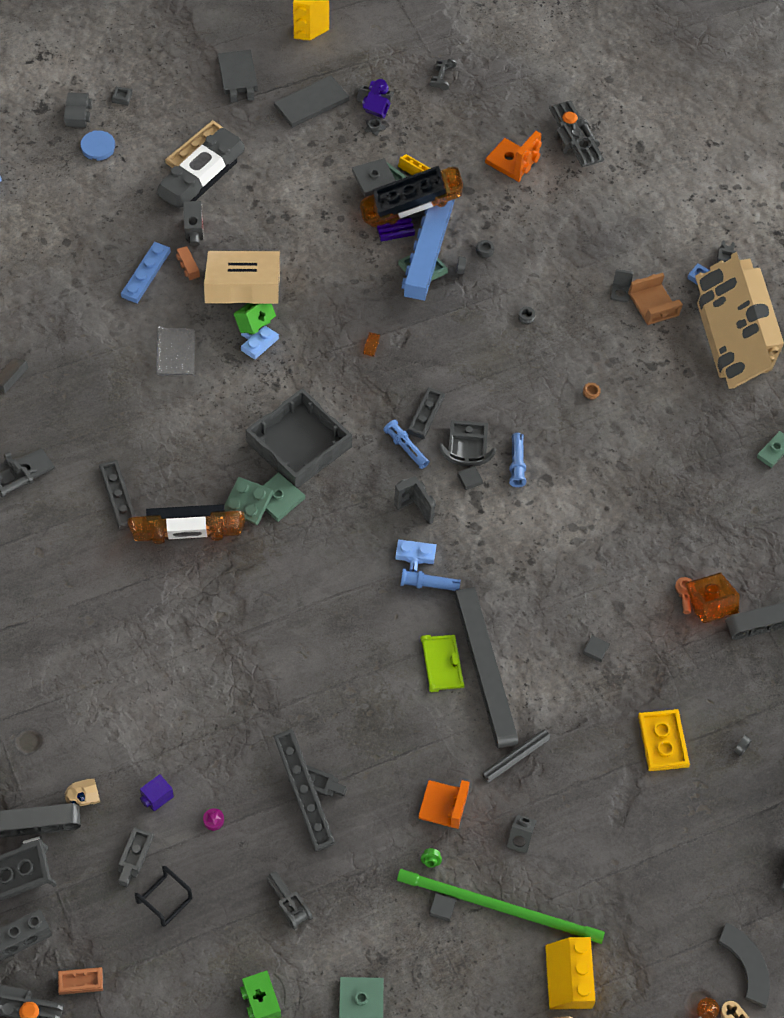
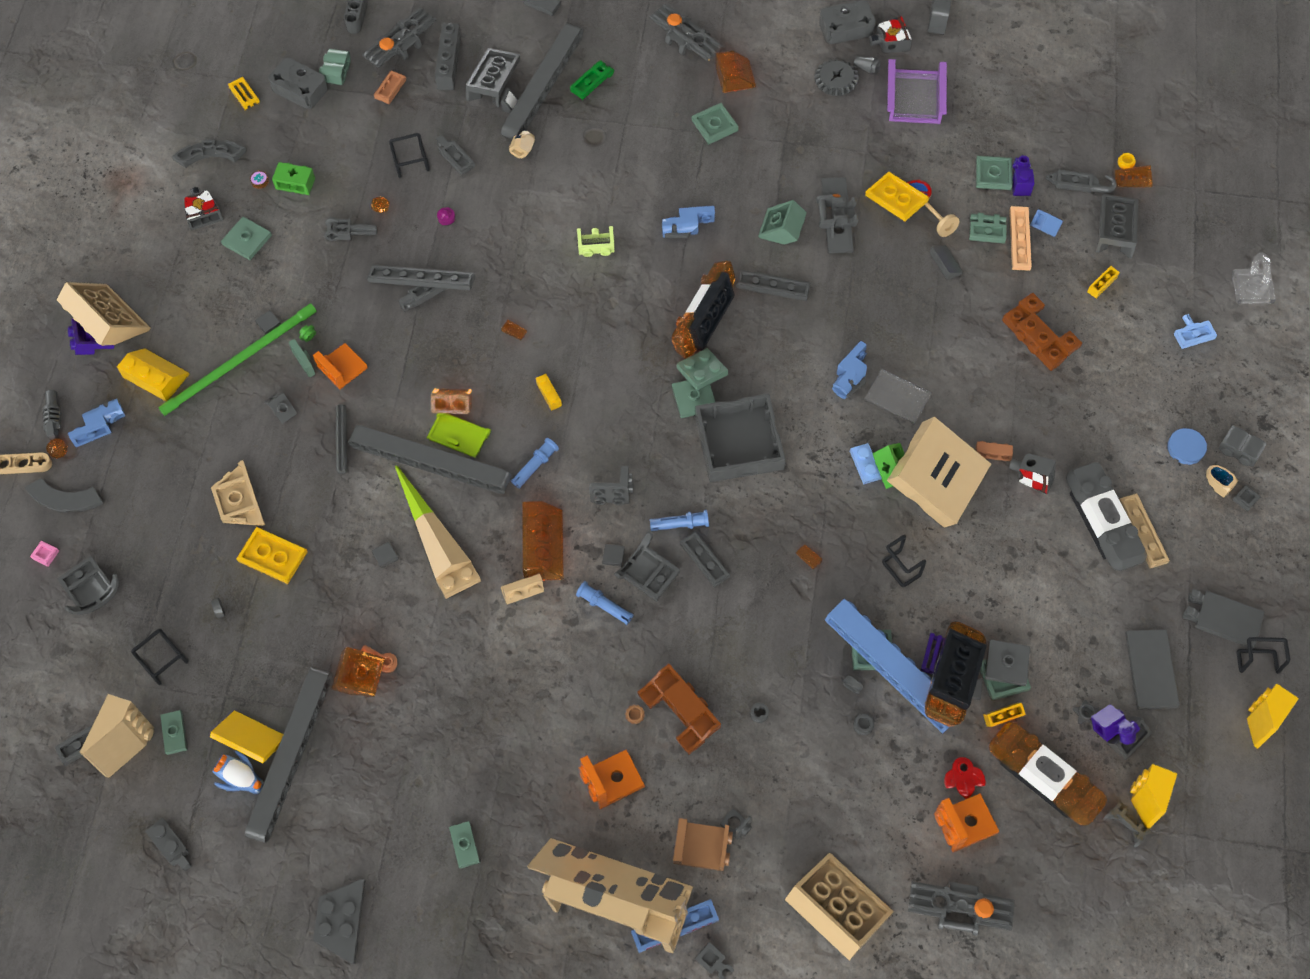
camera: 125 degrees right, 5 degrees up
medium blue plate [121,242,171,304] -> none
dark purple brick [140,774,174,811] -> none
light blue plate [395,539,437,572] -> none
none -> medium blue plate [68,399,126,447]
none -> tan wing [211,460,265,526]
none -> sand green plate [289,339,315,377]
none -> clear orange tile [371,197,389,213]
none -> tan plate [395,466,481,599]
none -> clear orange brick [431,389,472,414]
none -> clear orange piece [501,320,527,341]
none -> tan bracket [501,574,544,604]
none -> clear orange slope [522,501,564,580]
none -> yellow piece [536,374,562,411]
none -> yellowish green window [577,226,614,257]
none -> orange bracket [578,750,645,809]
none -> dark orange bracket [638,664,721,755]
none -> medium blue plate [662,206,715,238]
none -> sand green slope [758,200,807,245]
none -> tan slope [785,853,894,960]
none -> medium blue plate [832,341,867,399]
none -> black piece [882,535,927,587]
none -> red plate [944,757,986,799]
none -> clear orange piece [989,722,1107,826]
none -> dark orange bracket [1002,293,1082,371]
none -> yellow slope [1130,764,1177,829]
none -> tan rock [1206,465,1238,498]
none -> black piece [1237,637,1290,674]

